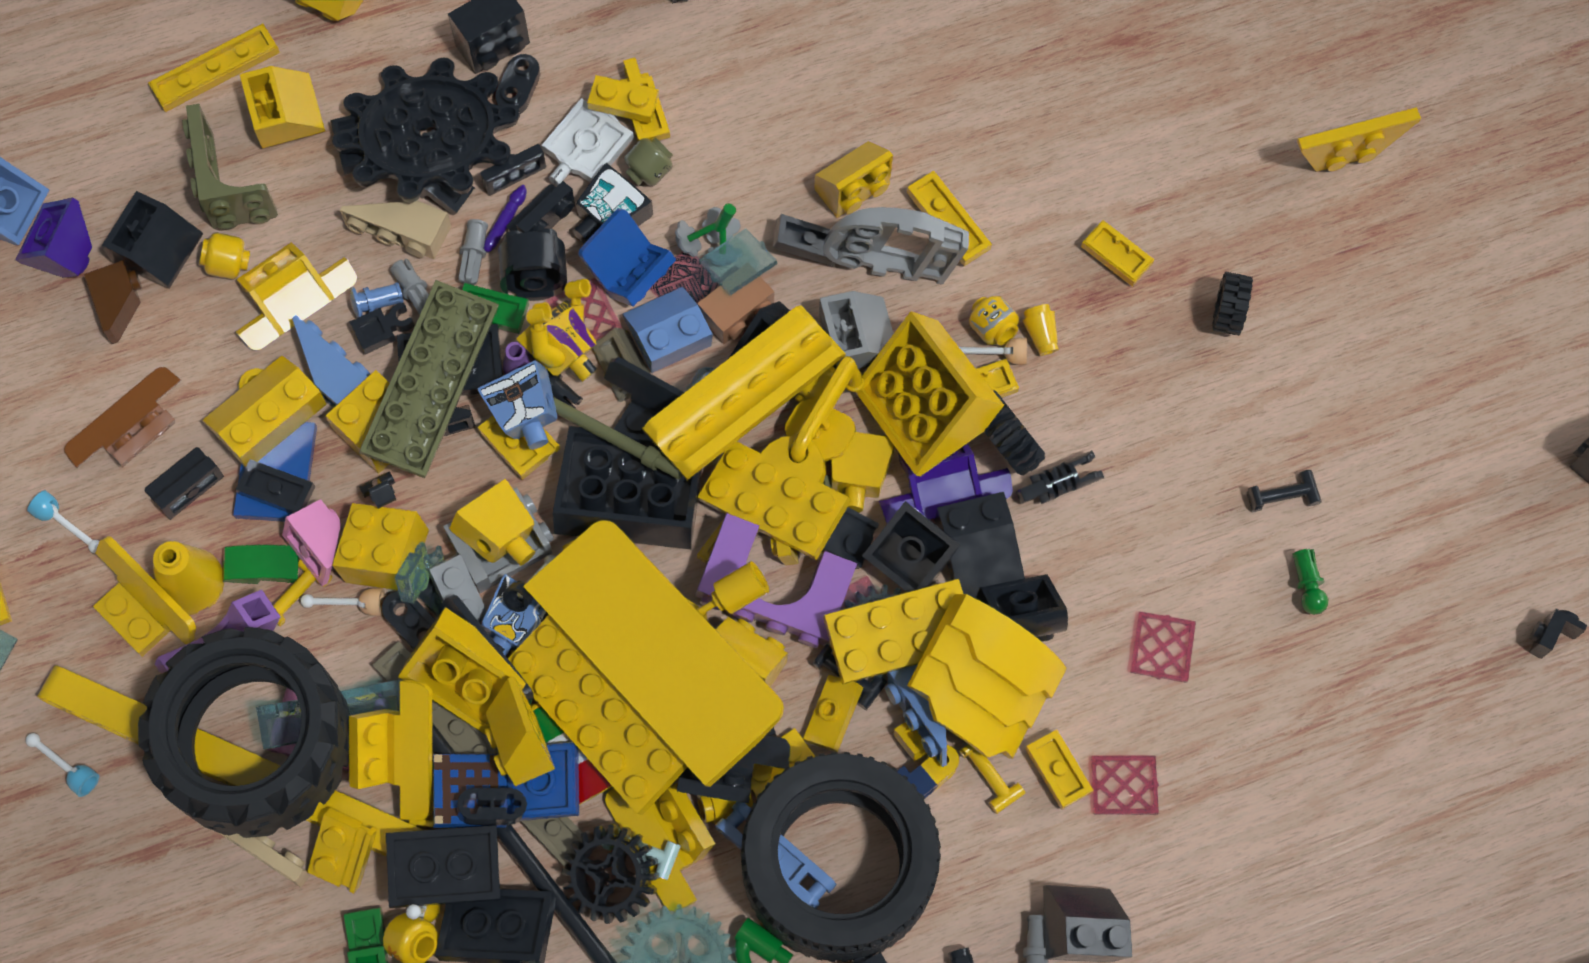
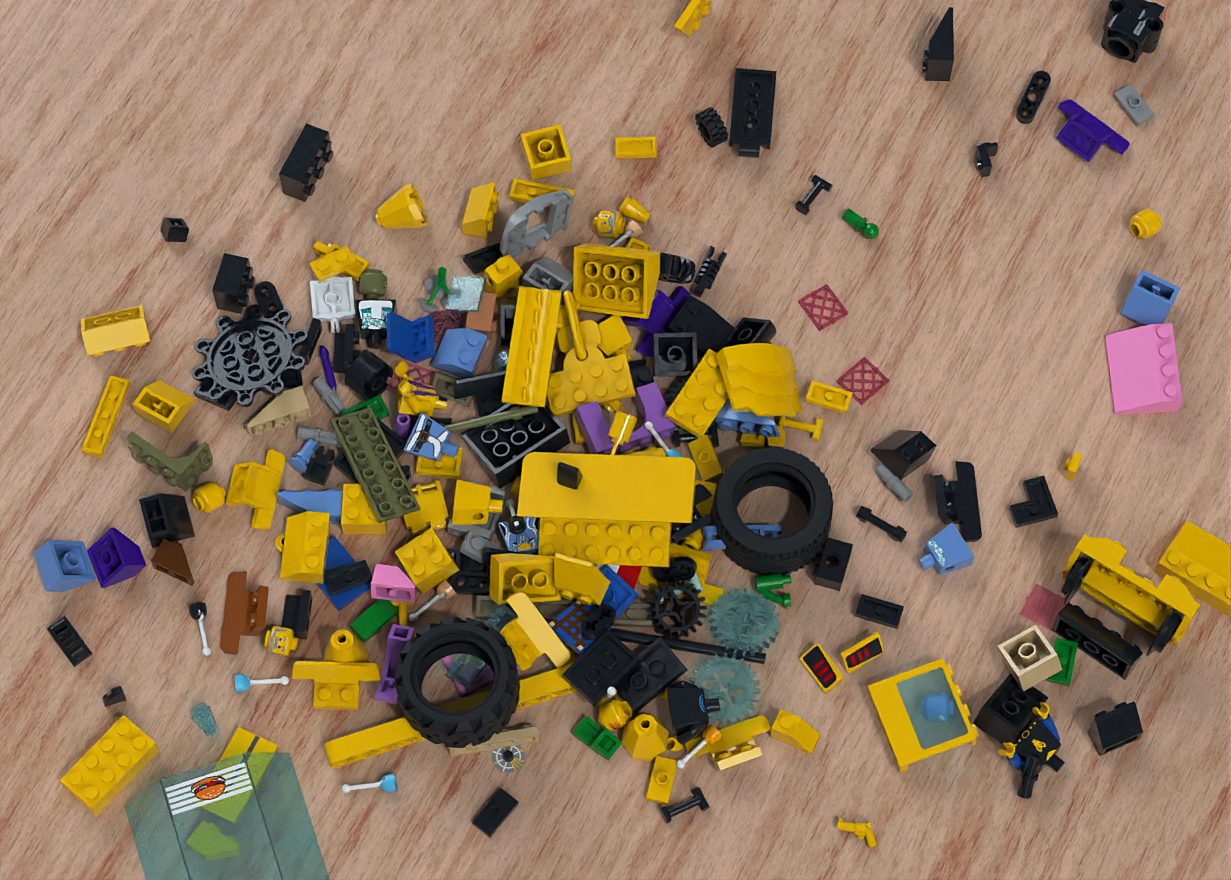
camera: 40 degrees left, 5 degrees down
yellow plate [307,808,377,894] -> none
black piece [359,471,397,509] -> none
clear light blue plate [395,542,444,604] -> none
none -> hinge [188,602,211,656]
none -> yellow head [264,626,298,657]
none -> yellow cone [375,183,428,229]
none -> yellow plate [403,479,449,535]
none -> black plate [472,788,519,838]
none -> yellow torso [482,254,524,300]
none -> light grey piece [492,745,525,773]
none -> yellow brick [520,124,572,181]
none -> black slope [557,462,583,490]
none -> white hinge [644,421,682,457]
none -> black plate [653,557,697,583]
none -> black hinge [729,68,777,158]

